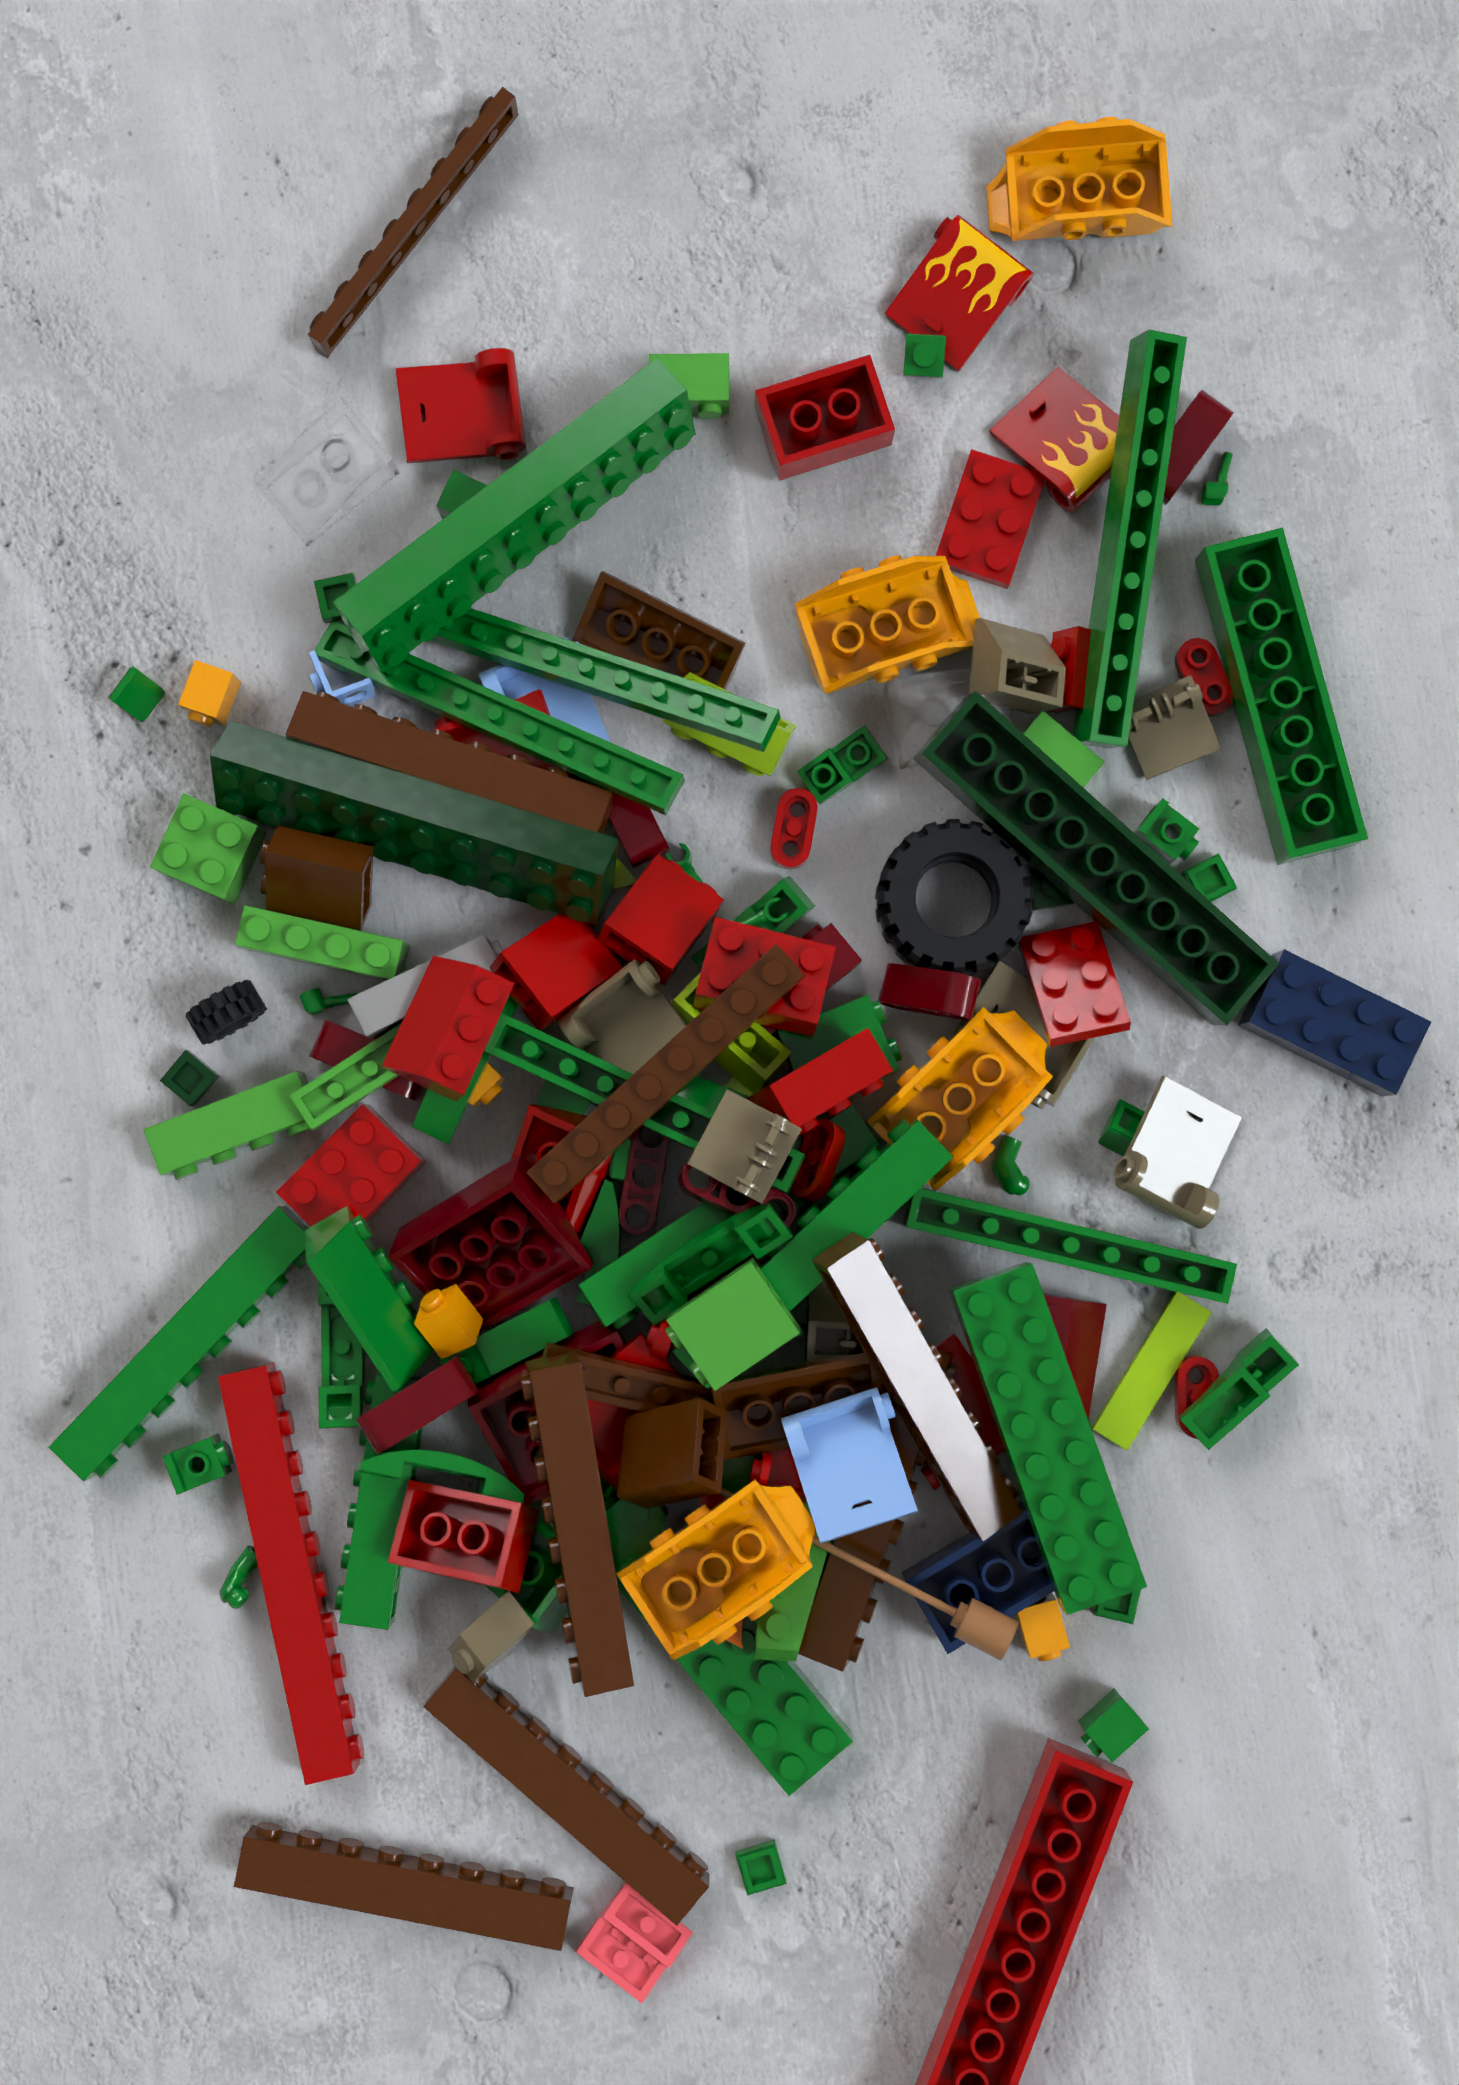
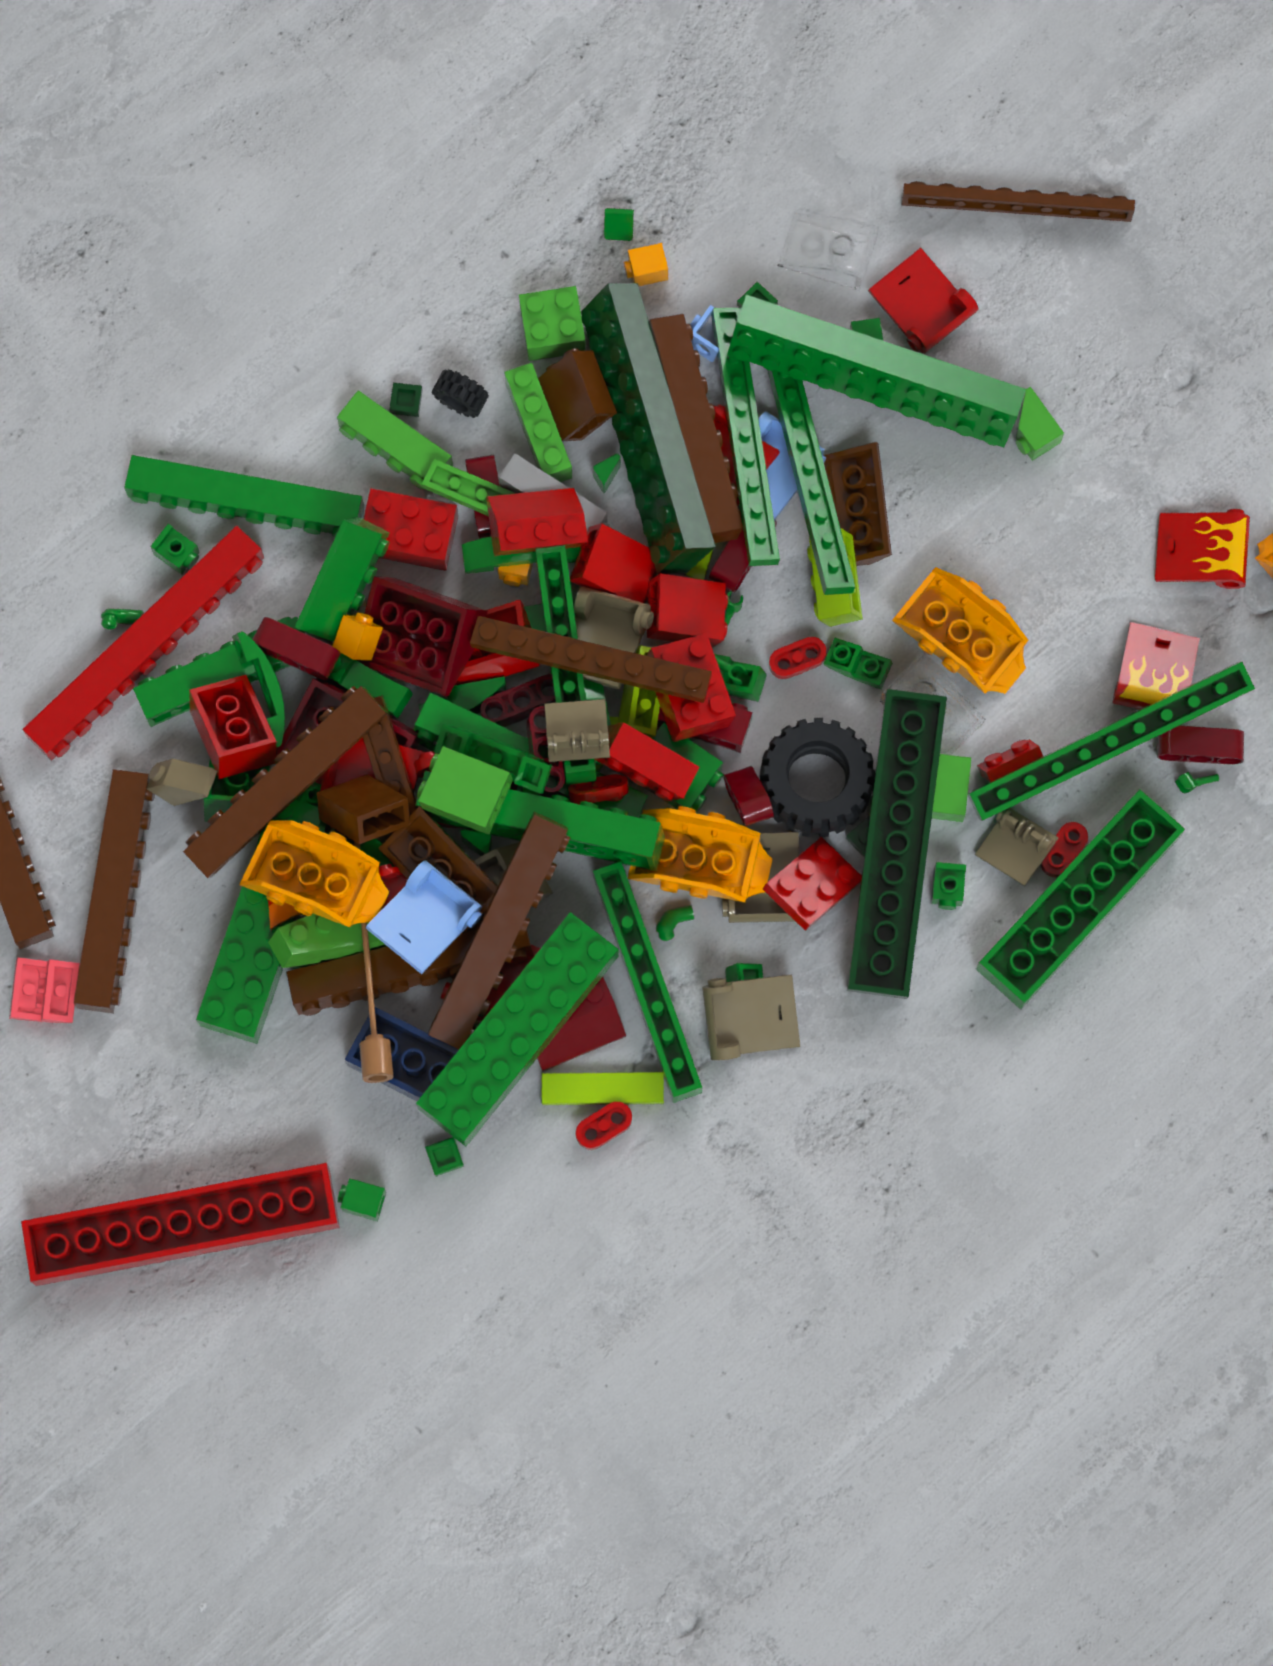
camera: 60 degrees right, 10 degrees down
green hand [300,988,358,1015] -> none
green slope [318,1281,365,1429] -> none
green tile [609,1139,632,1180] -> none
green tile [735,1839,787,1896] -> none
red brick [755,354,895,481] -> none
green plate [903,334,946,378] -> none
red plate [936,449,1045,589] -> none
dark tan slope [969,618,1066,714] -> none
light orange brick [1015,1593,1070,1661] -> none
green slope [1179,1328,1299,1450] -> none
green tile [1181,853,1237,902] -> none
dark blue brick [1238,949,1431,1097] -> none
none -> green slope [593,454,621,494]

